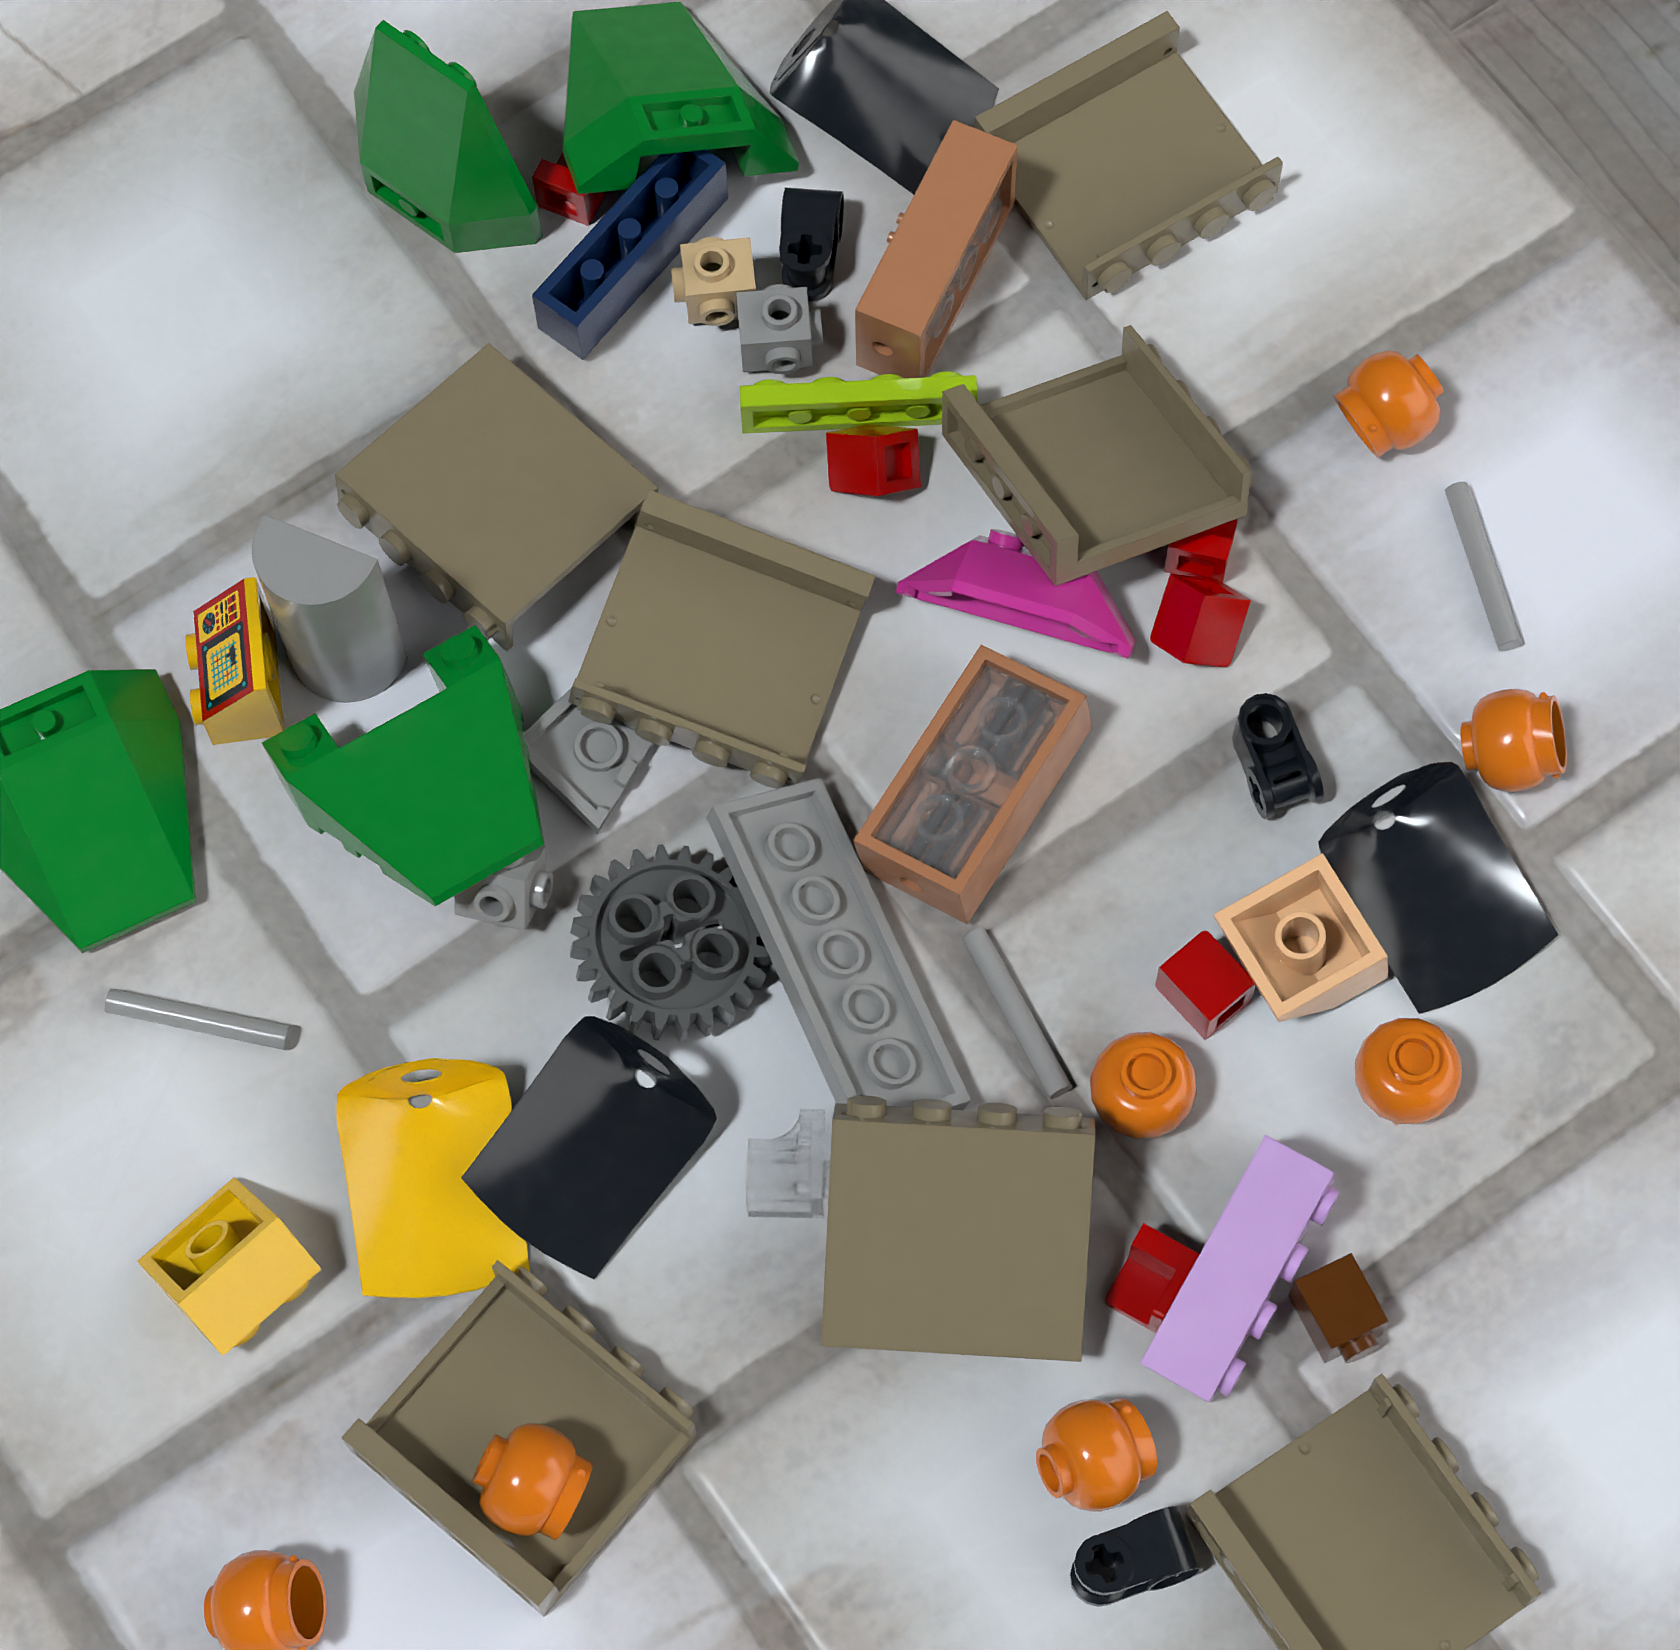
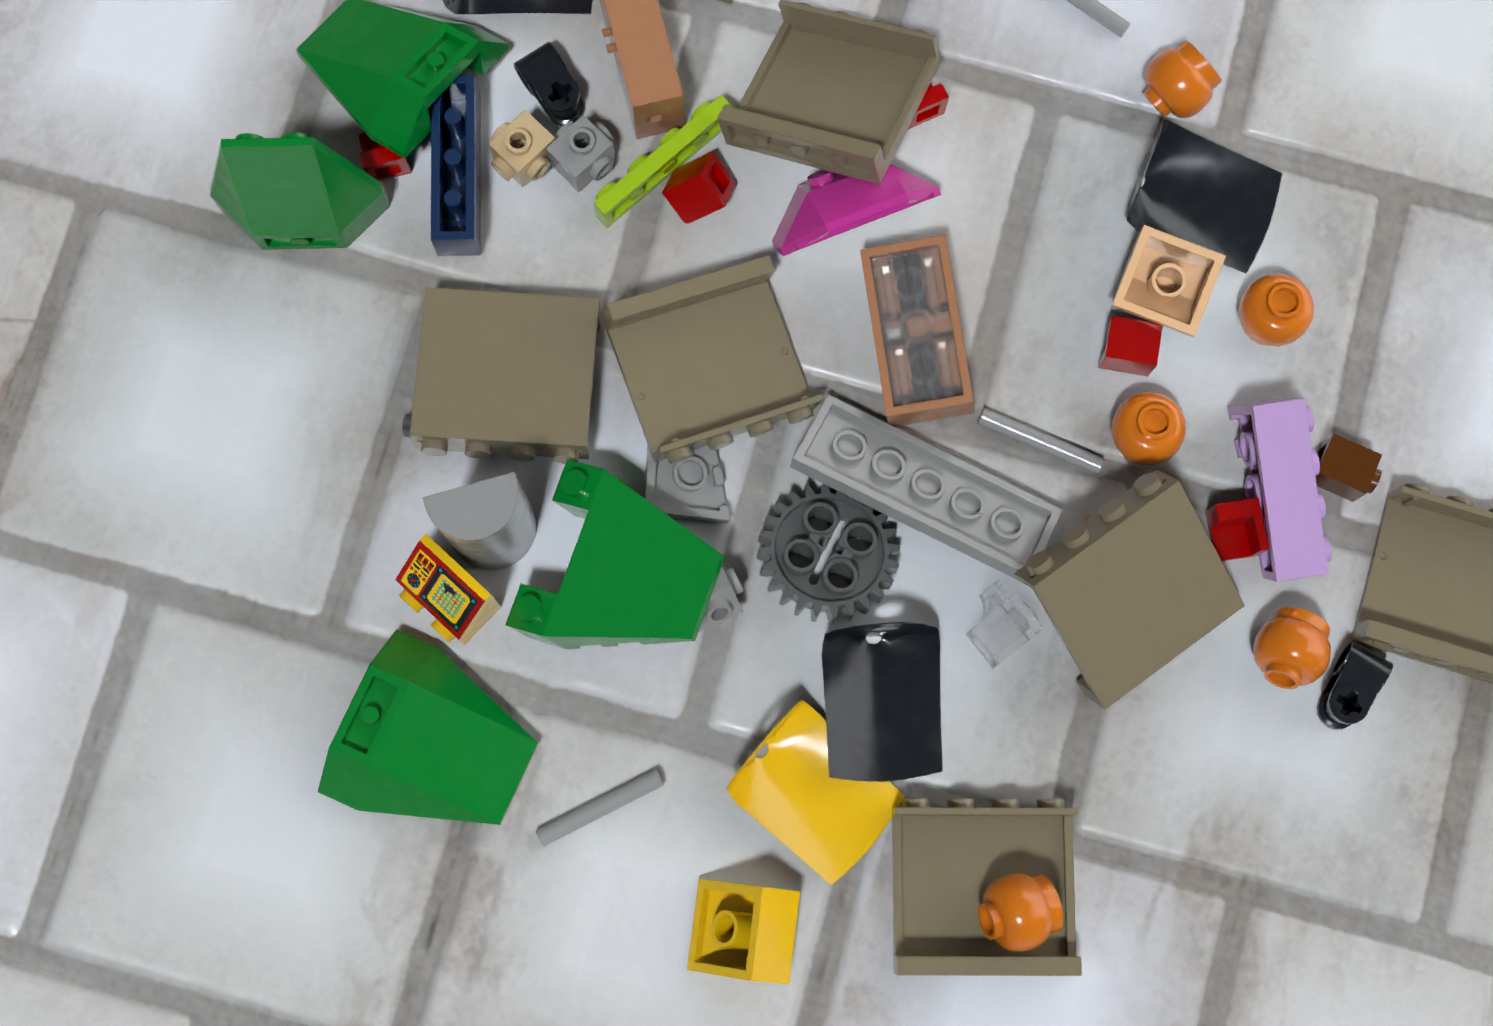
camera: 45 degrees left, 10 degrees up
red panel [1150,574,1251,667] -> none
black piece [1232,693,1324,820] -> none

